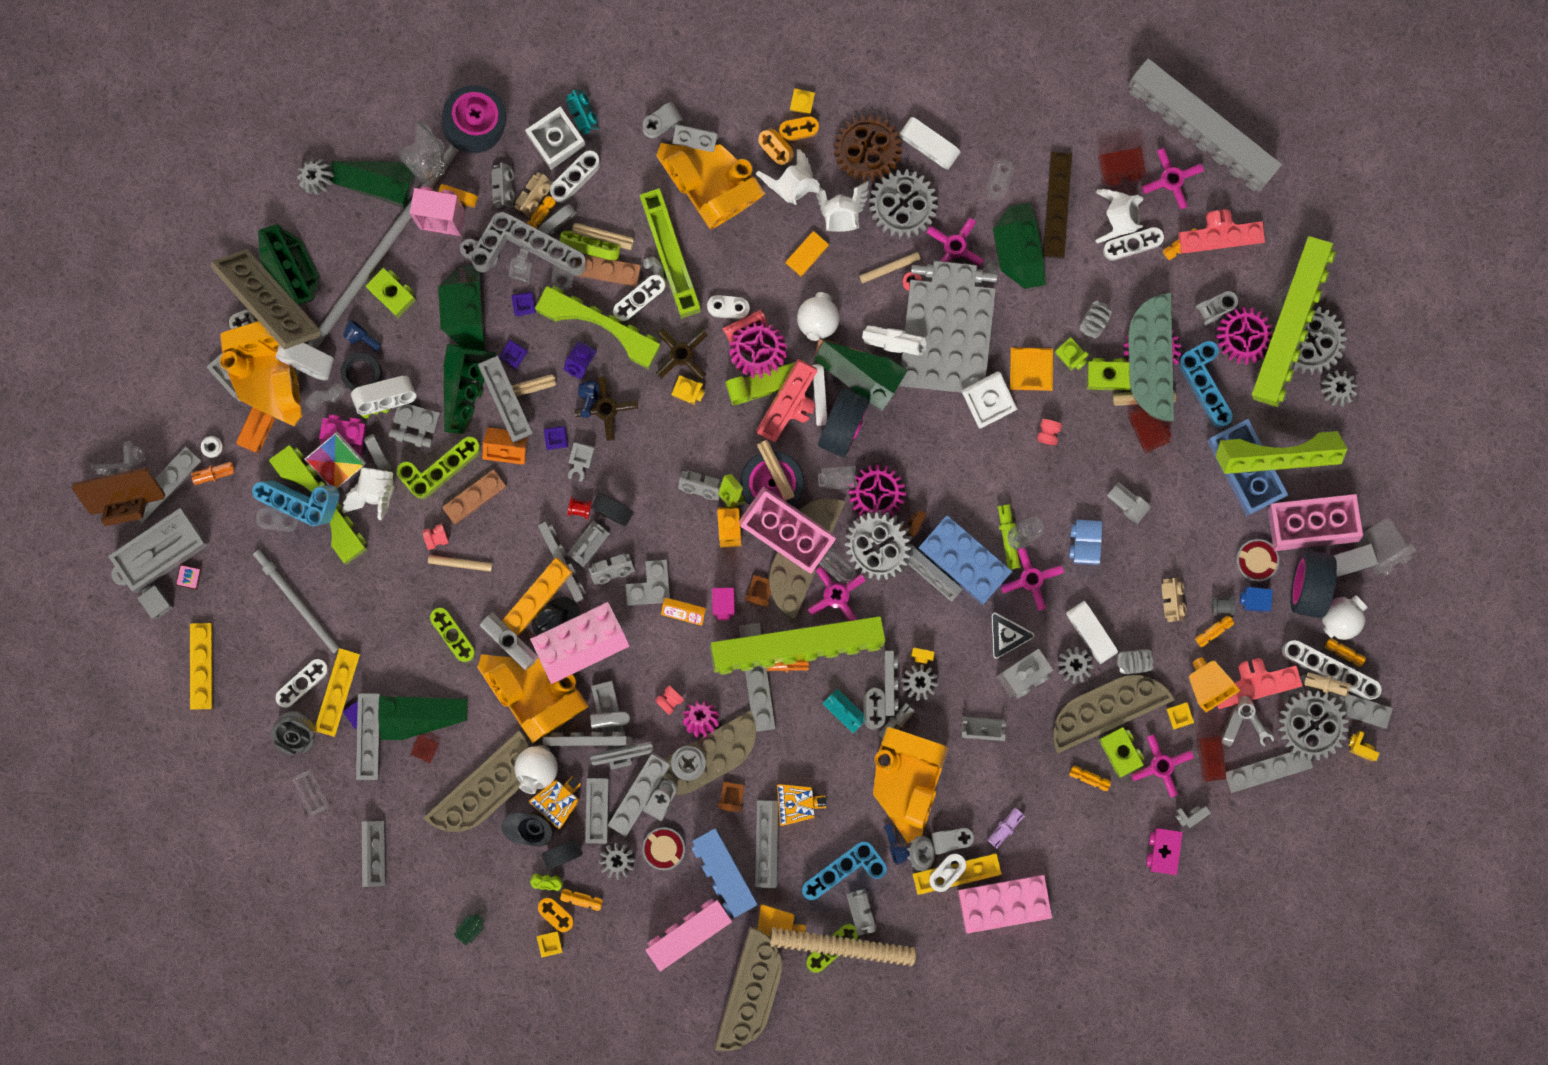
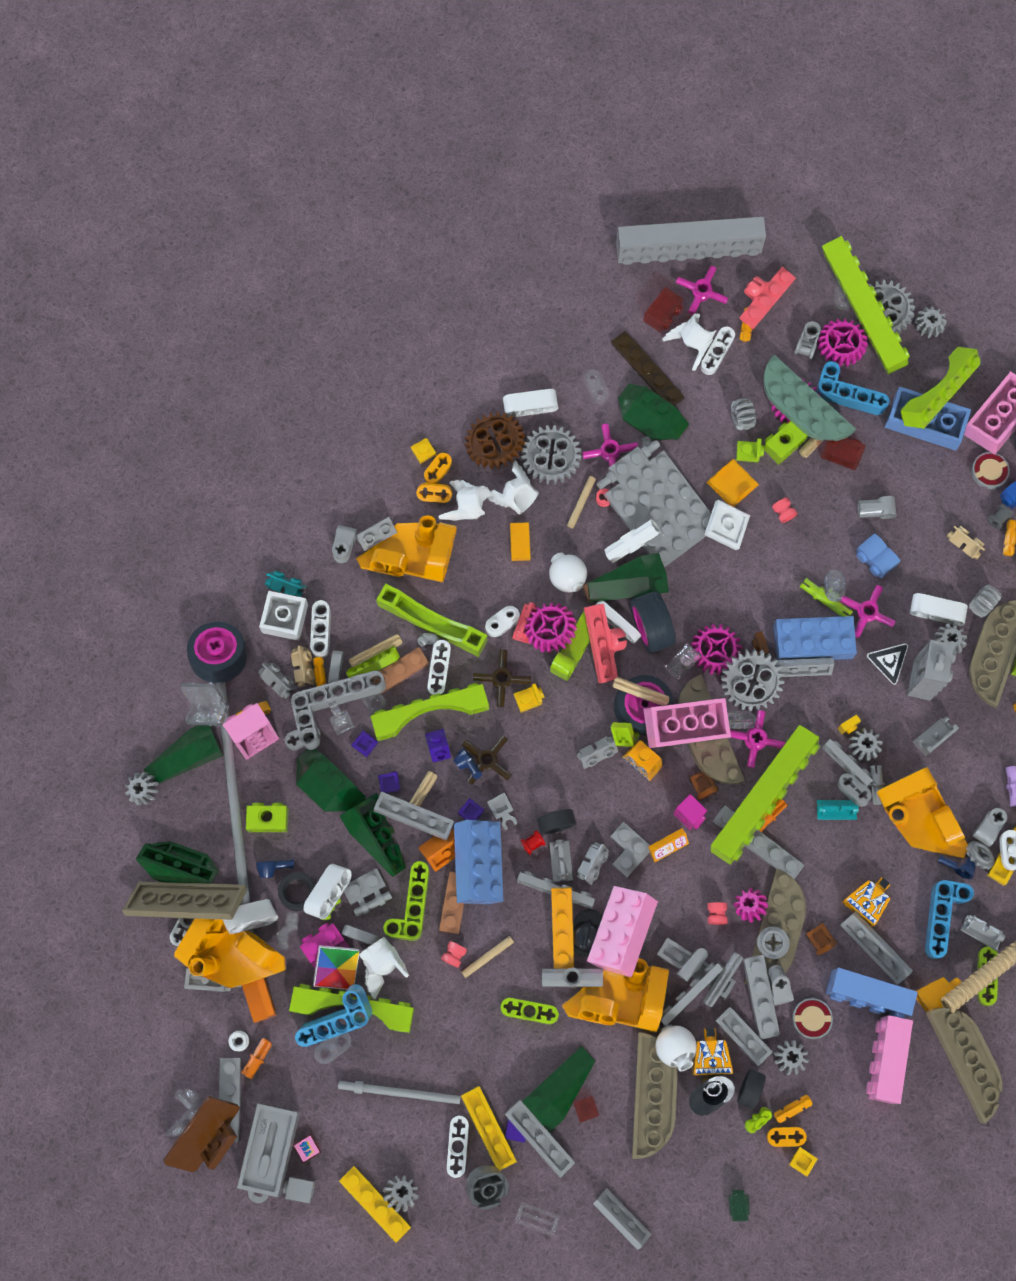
camera: 45 degrees left, 10 degrees down
none -> light grey gear [383,1175,418,1212]
none -> medium blue brick [454,820,503,904]

